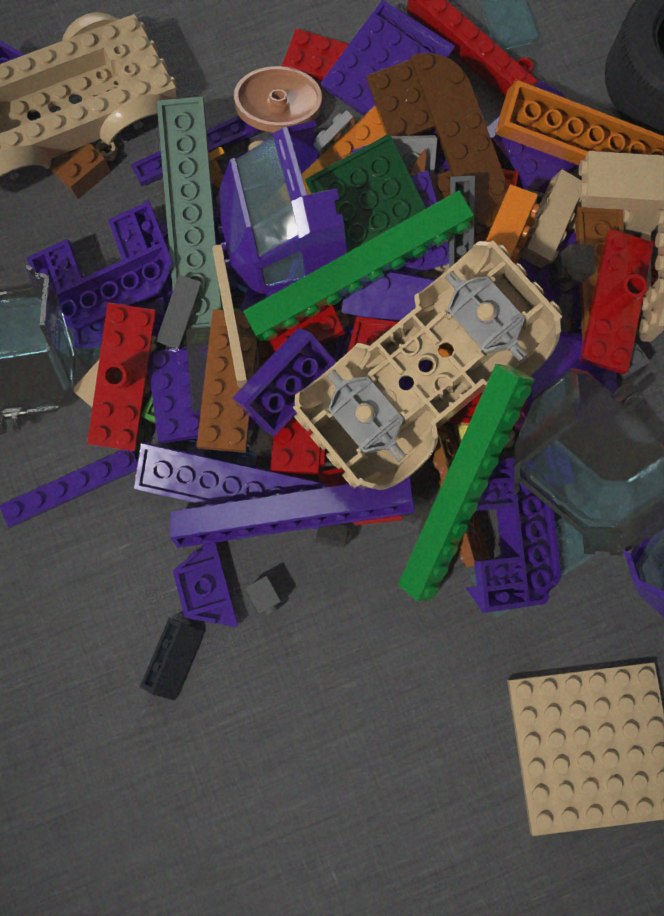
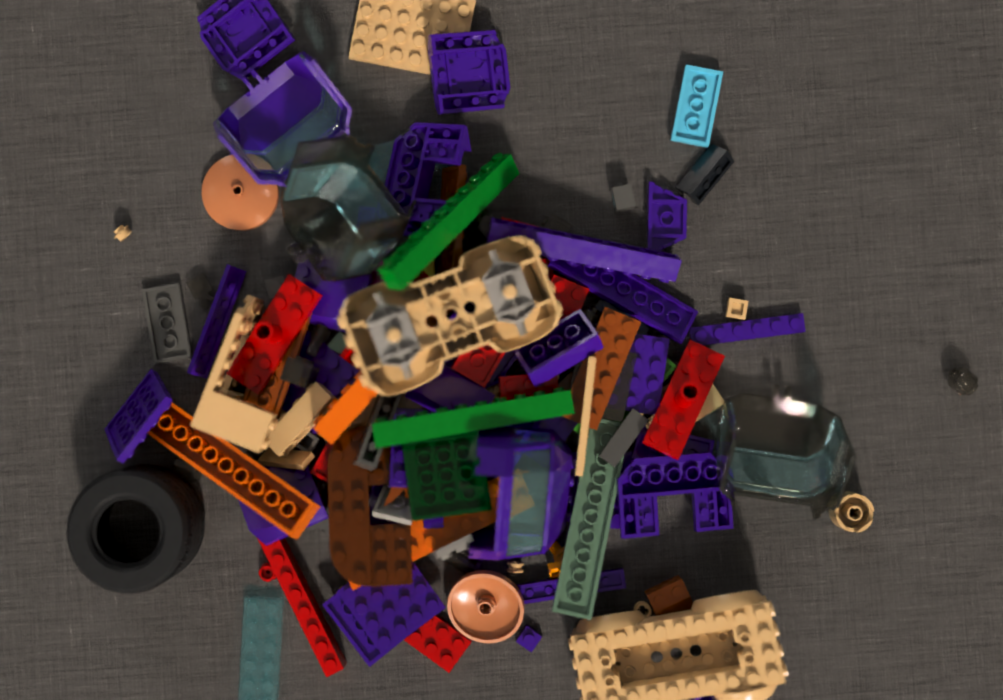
camera: 165 degrees left, 10 degrees up
none -> tan tile [257,448,314,470]
none -> dark purple wedge [428,30,510,115]
none -> dark purple plate [516,624,542,653]
none -> medium azure plate [670,64,723,148]
none -> tan plate [725,298,748,320]

